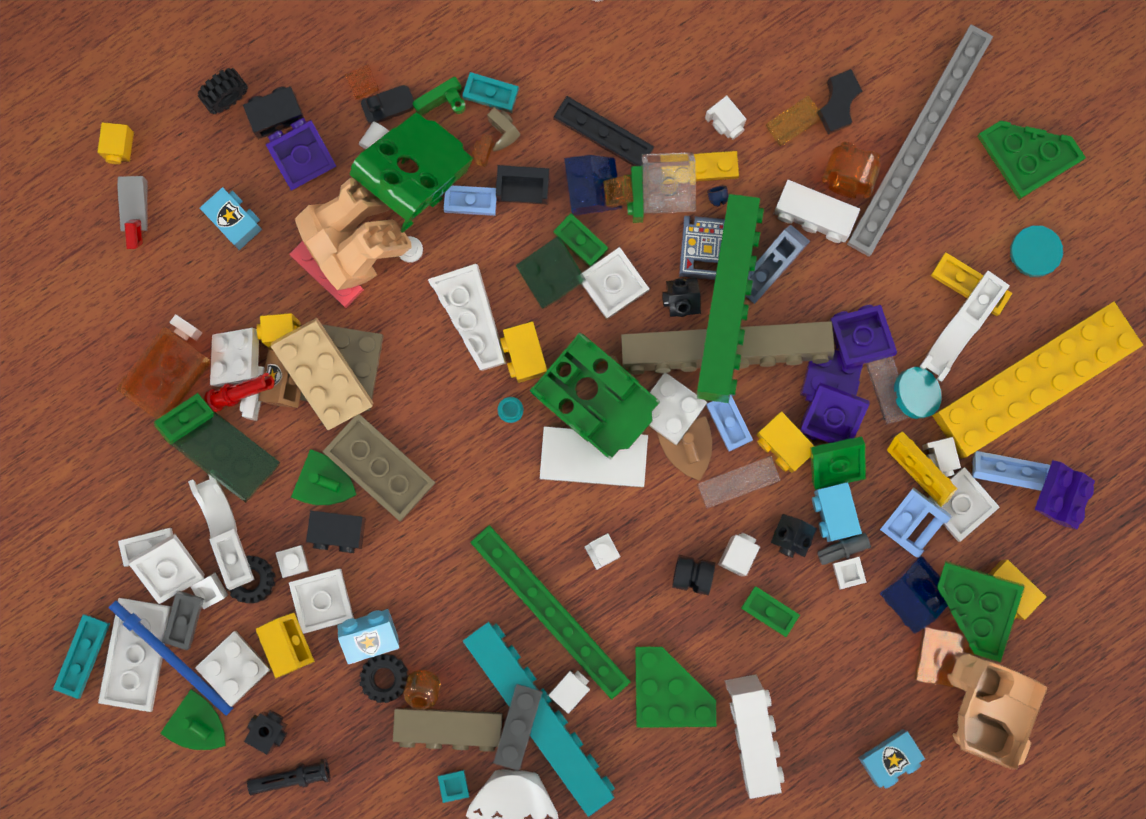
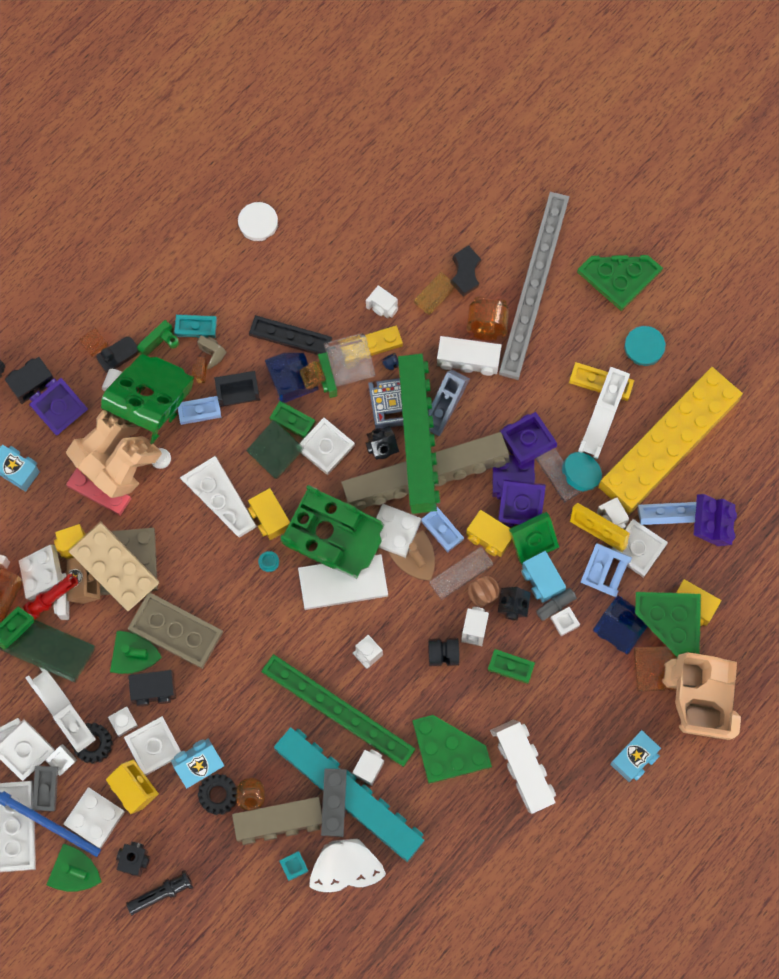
camera: 15 degrees left, 10 degrees down
none -> nougat piece [468,576,500,606]

